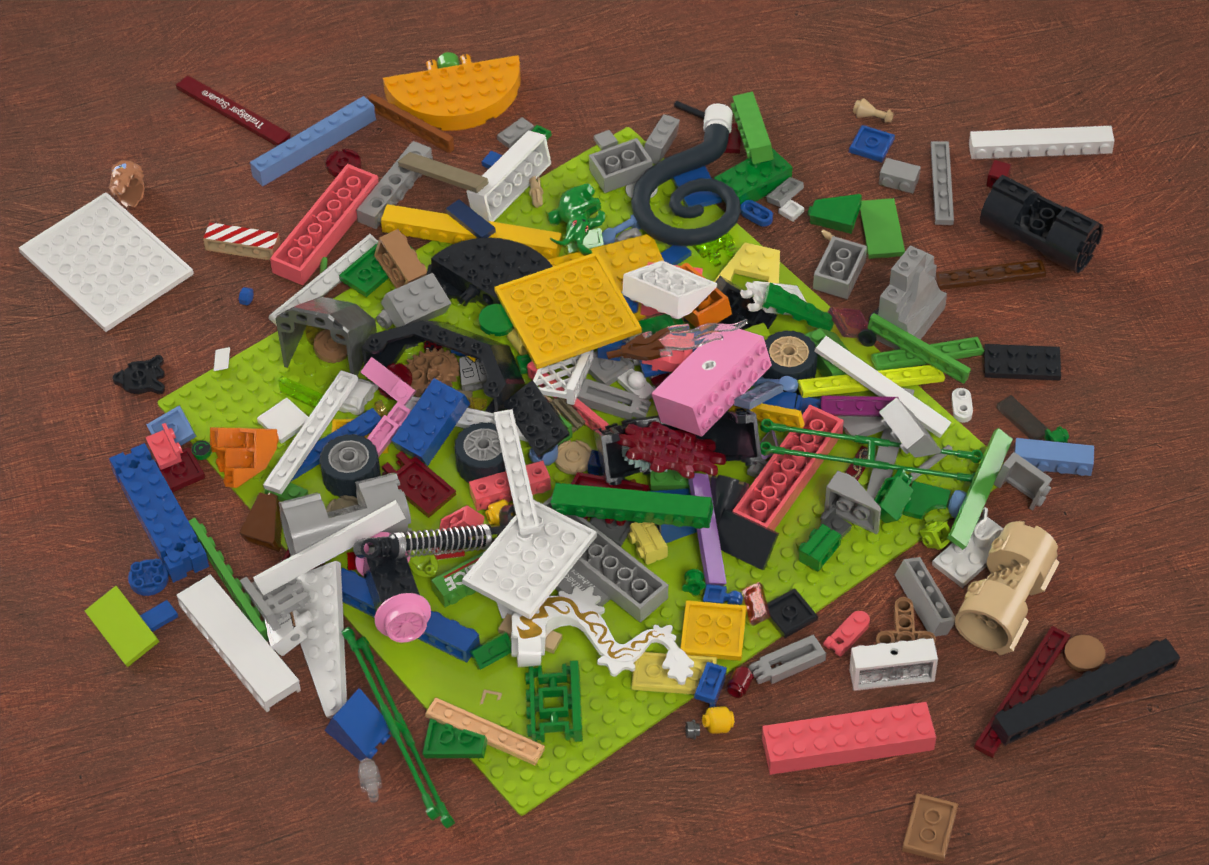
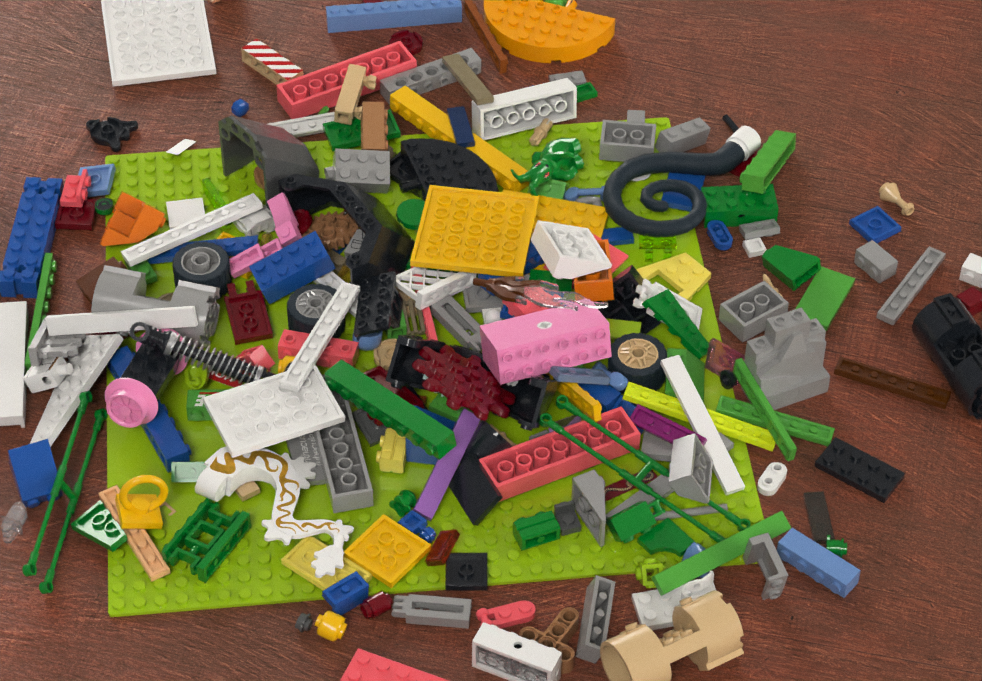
camera: 30 degrees right, 5 degrees down
none -> yellow tile [115,475,168,529]
none -> tan brick [334,64,377,125]

